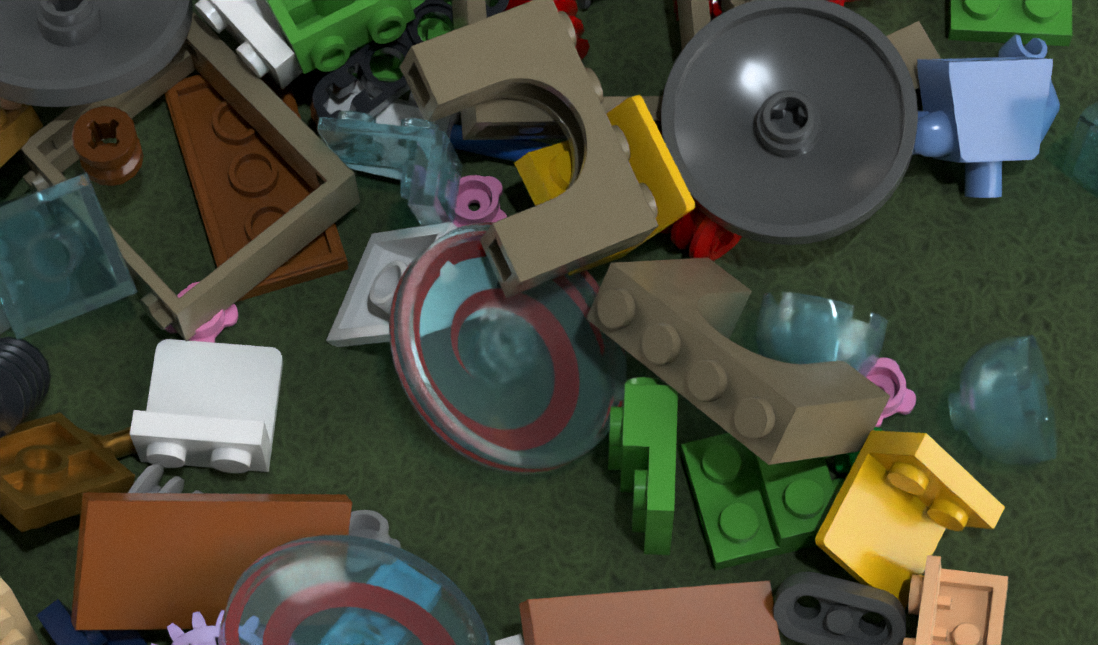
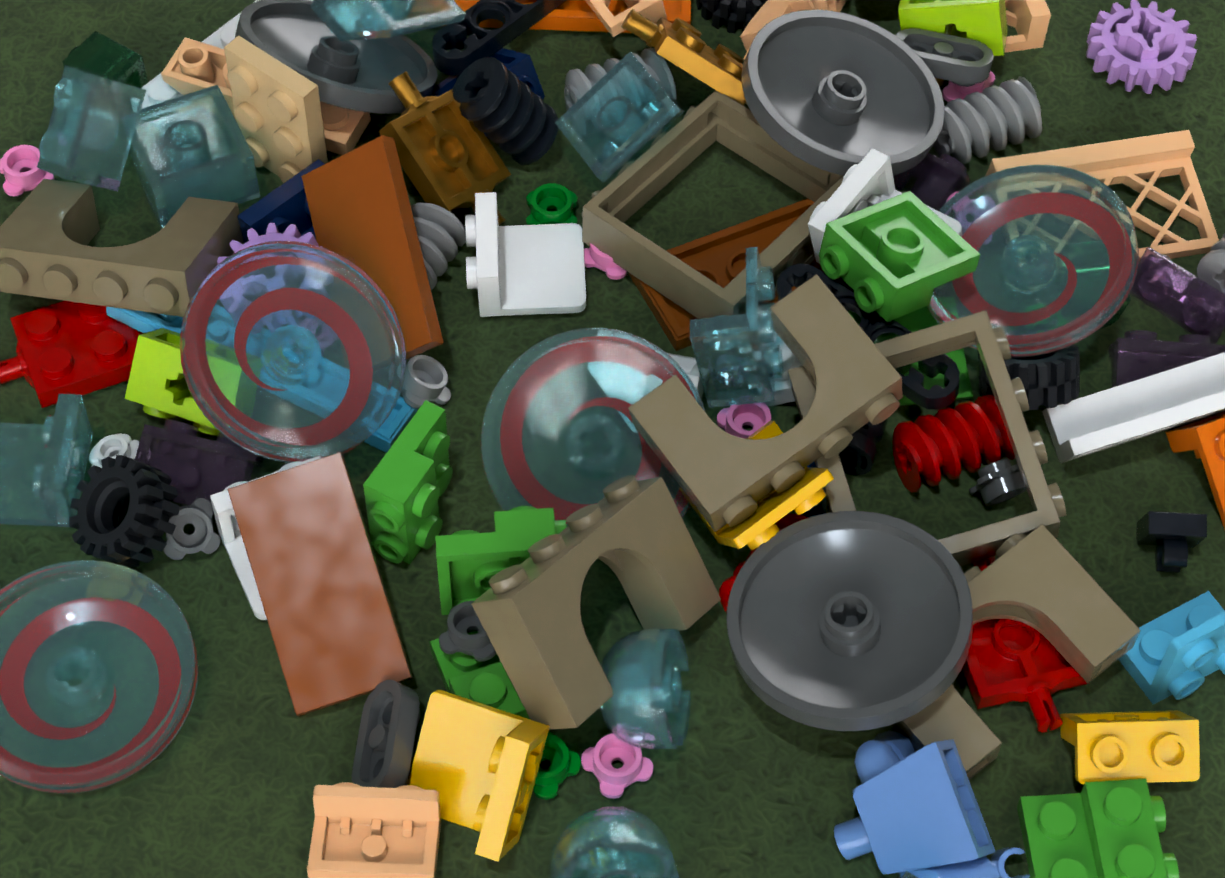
camera: 80 degrees right, 10 degrees down
reddish brown wheel [72,106,144,186] -> none
none -> bright green plate [363,400,453,564]
none -> dark grey plate [439,601,496,661]
none -> green plate [526,183,578,225]

